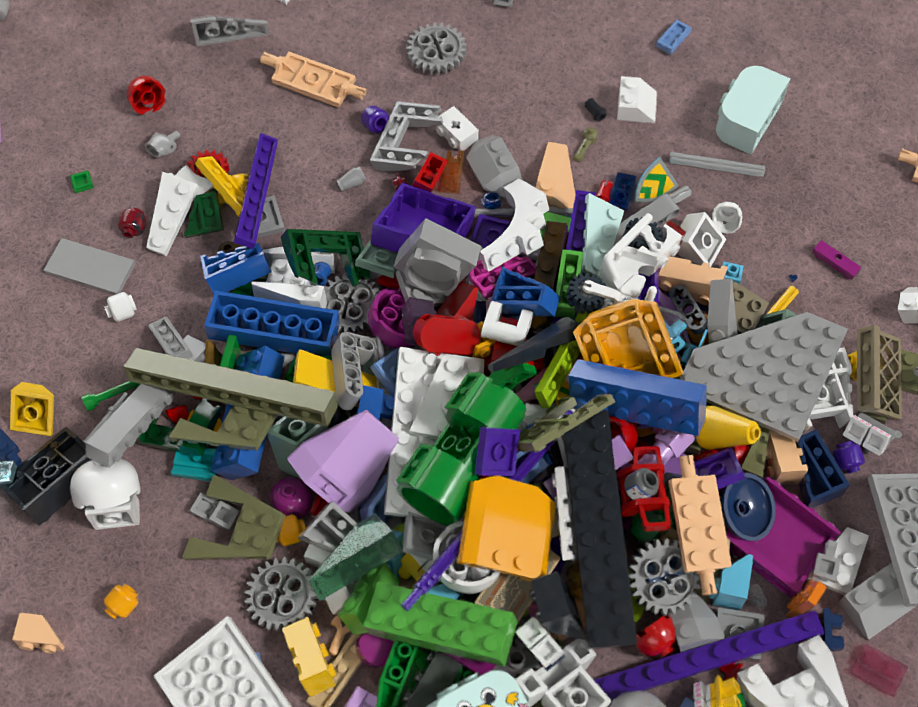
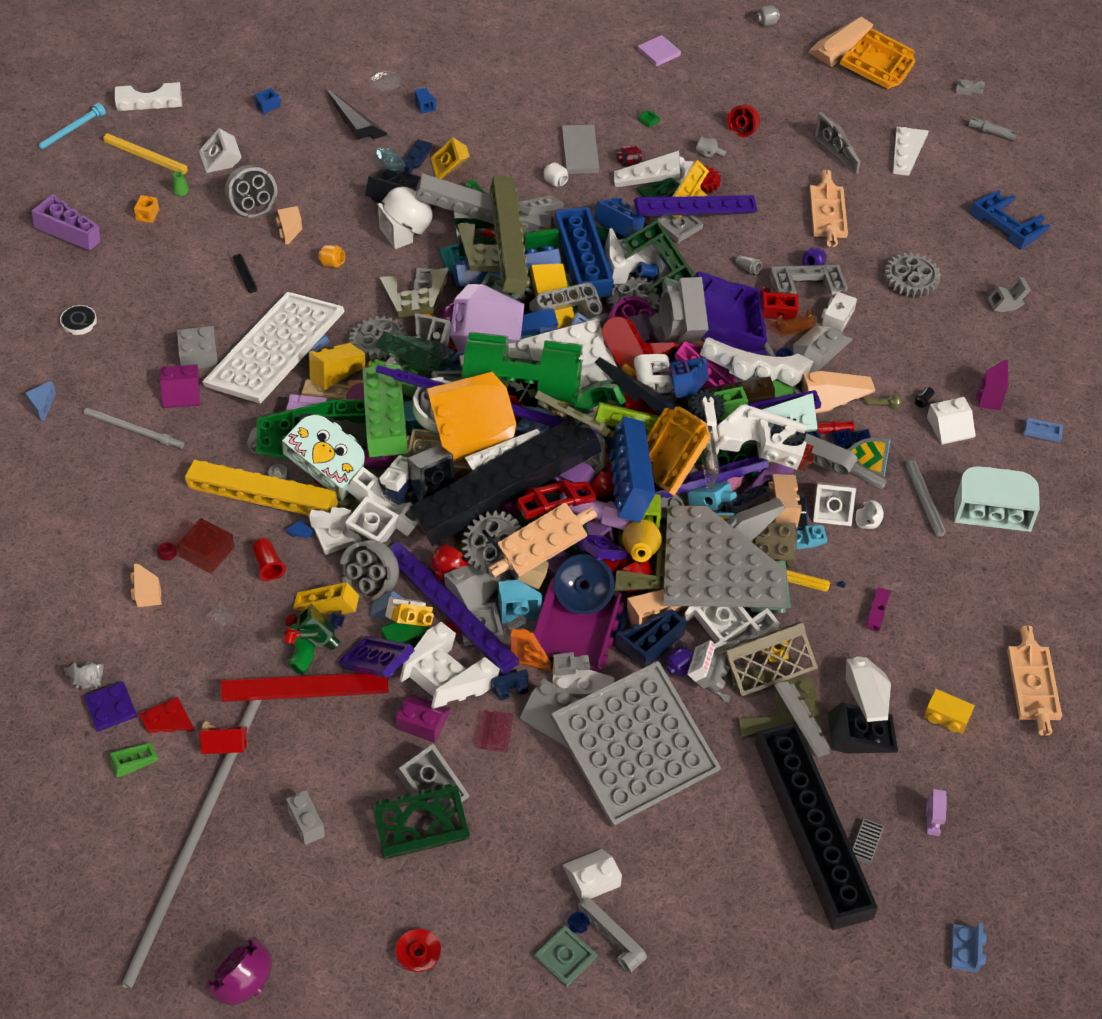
camera: 65 degrees right, 10 degrees down
dark purple plate [475,427,520,476] -> none
dark grey head [624,468,659,500] -> none
none -> magenta slope [976,360,1008,410]

